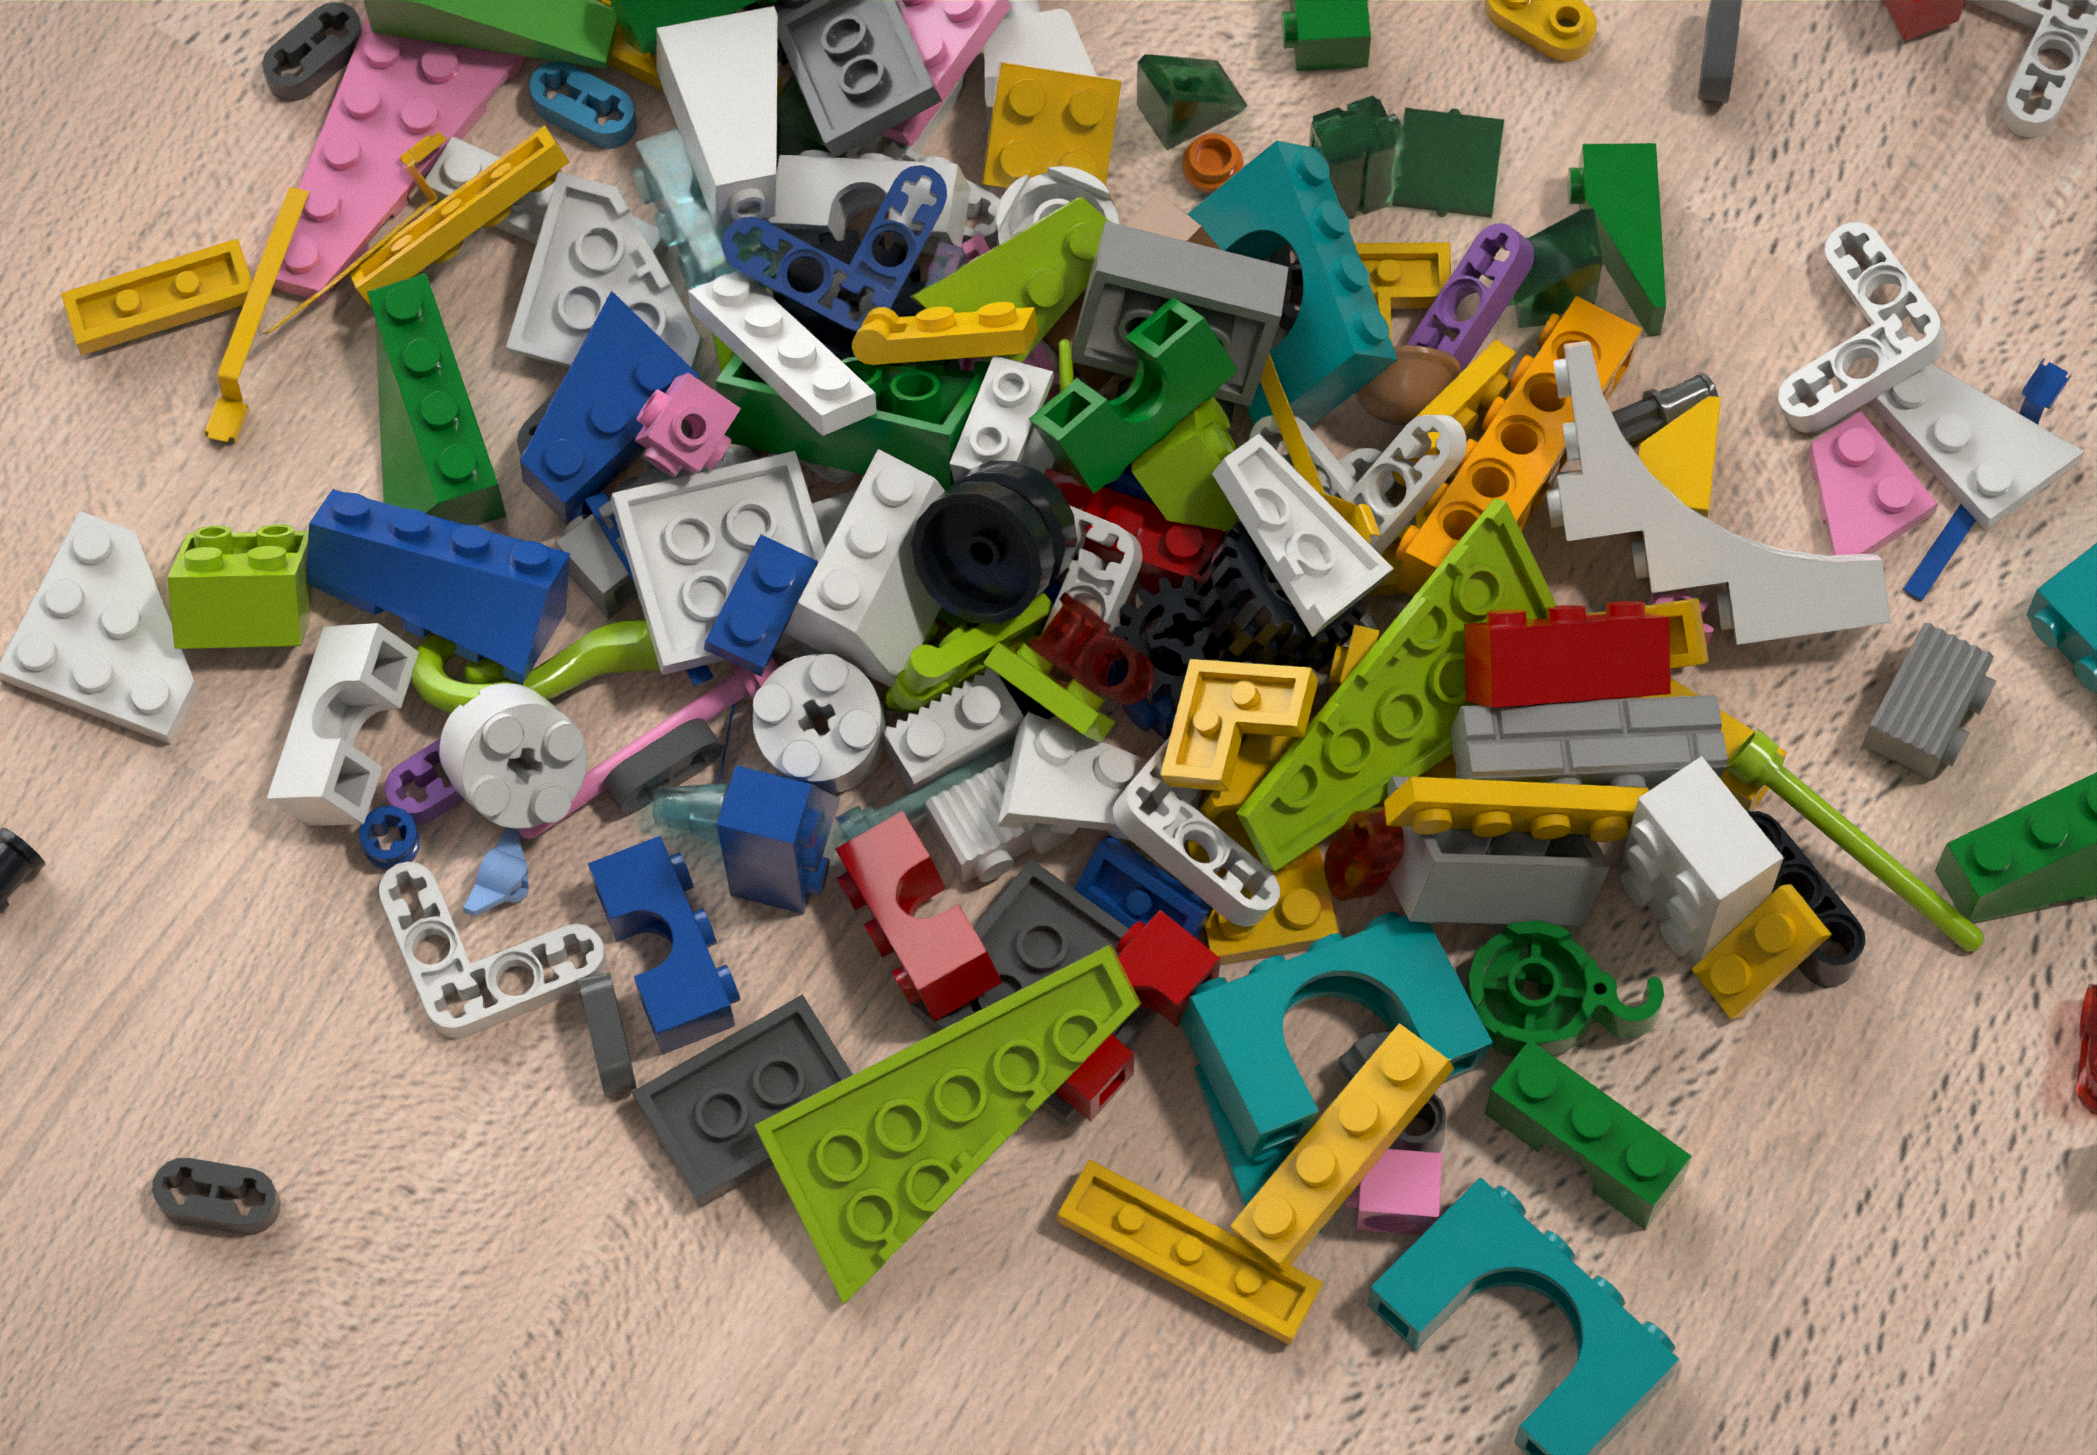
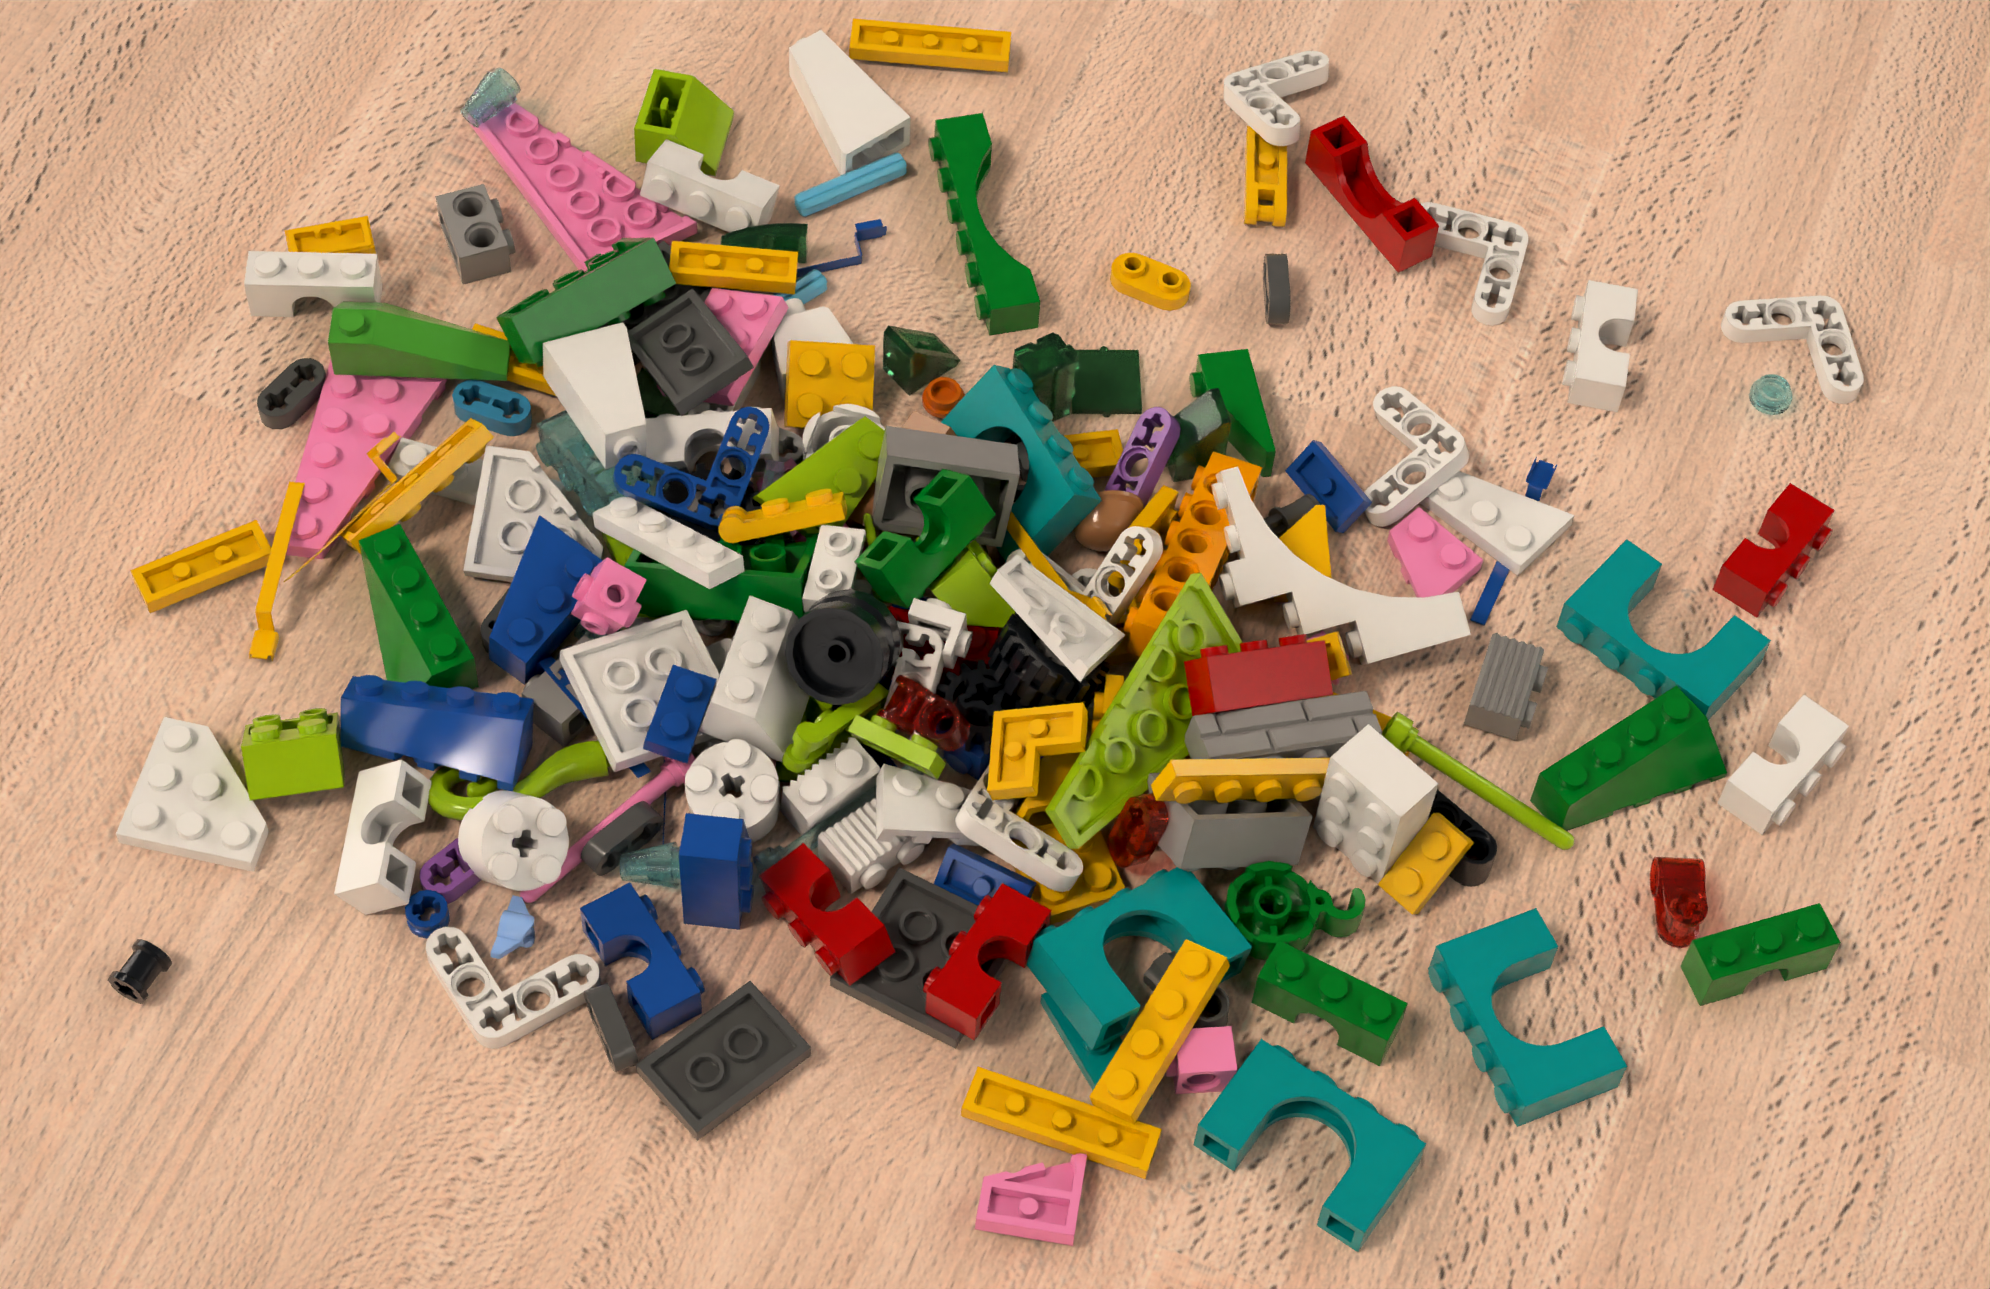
camera: 15 degrees left, 10 degrees down
dark grey beam [152,1158,280,1235] -> none
lime wing [754,945,1141,1305] -> none
none -> white bracket [908,598,973,669]
none -> bright pink wing [975,1153,1087,1246]
none -> blue plate [1285,440,1372,533]
none -> teal arch [1428,908,1627,1127]

